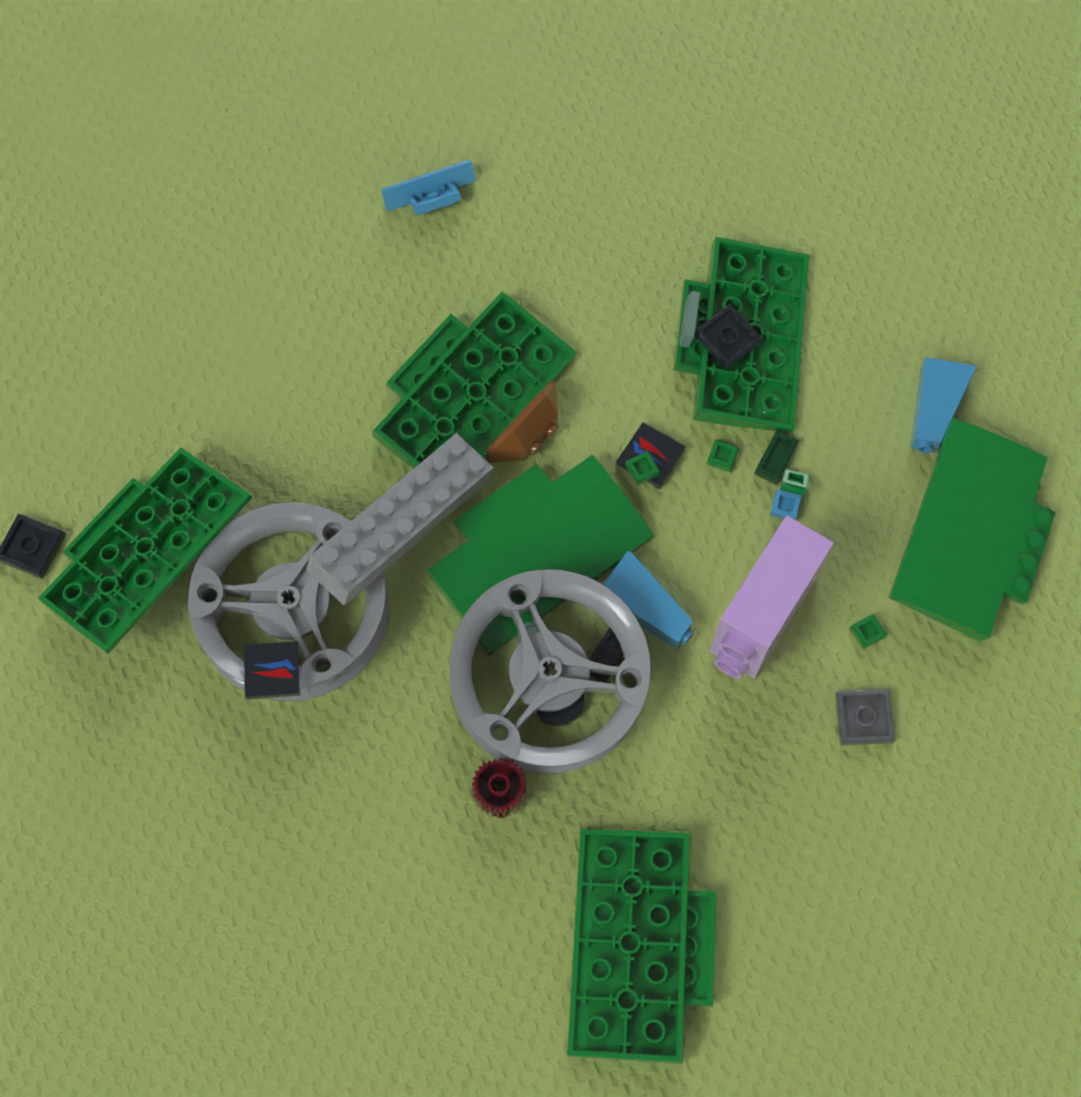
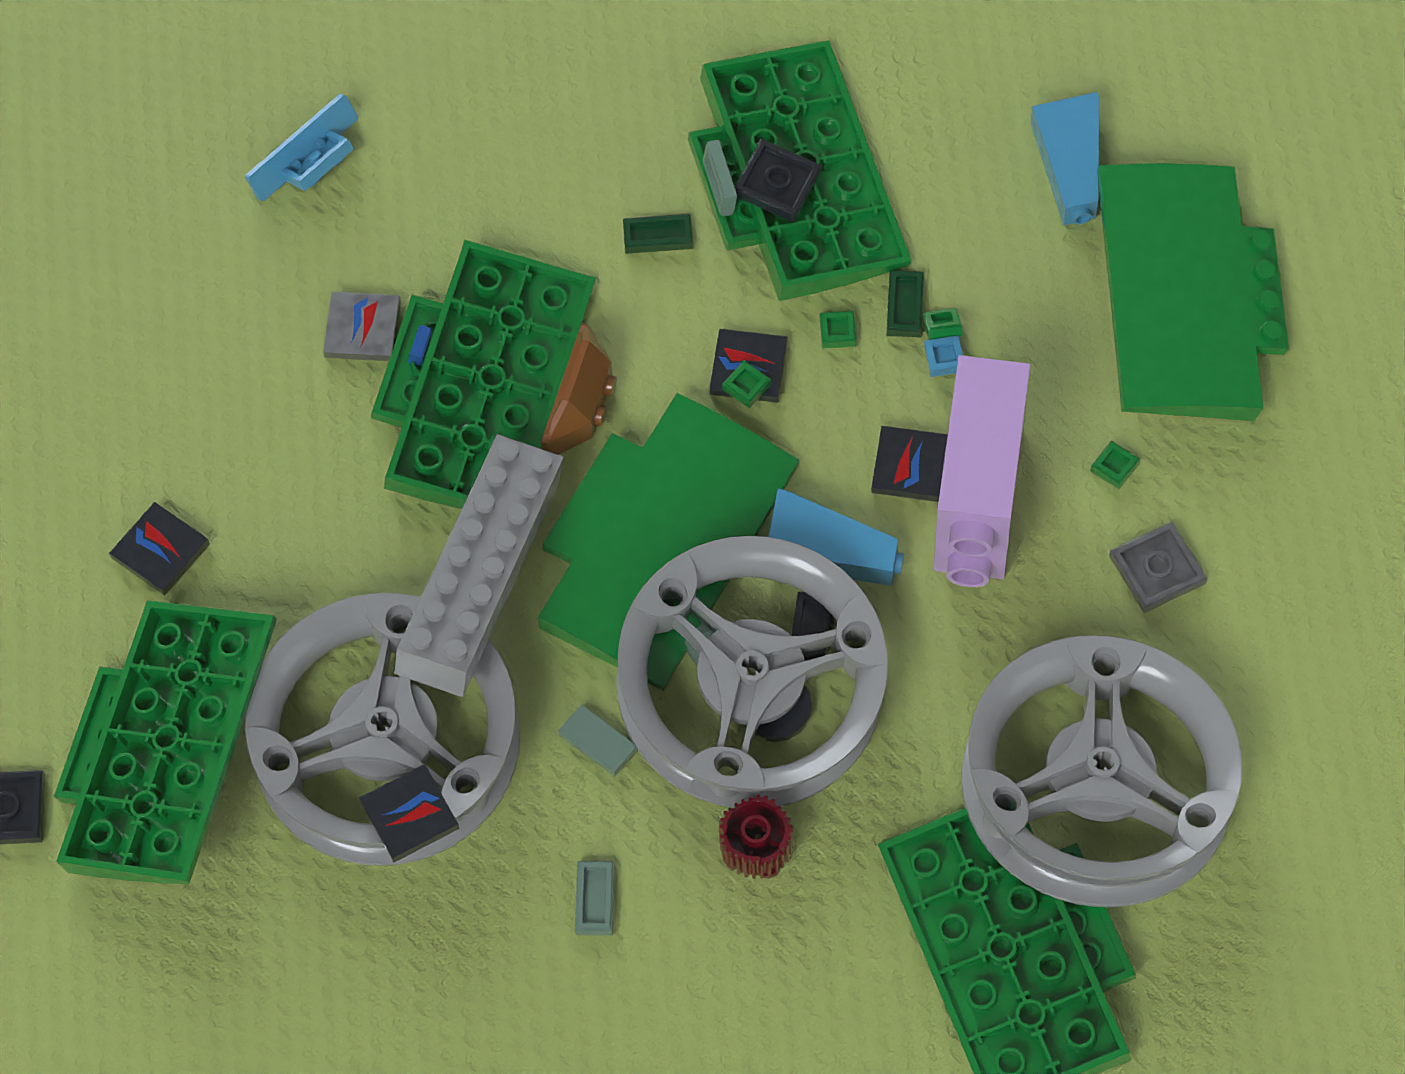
camera: 20 degrees left, 5 degrees down
none -> black tile [109,502,210,596]
none -> flat silver tile [323,292,401,361]
none -> blue tile [408,325,432,366]
none -> sand green tile [558,705,637,777]
none -> sand green tile [575,861,615,935]
none -> dark green tile [623,214,693,254]
none -> black tile [871,426,948,502]
none -> light grey wheel [961,635,1242,907]

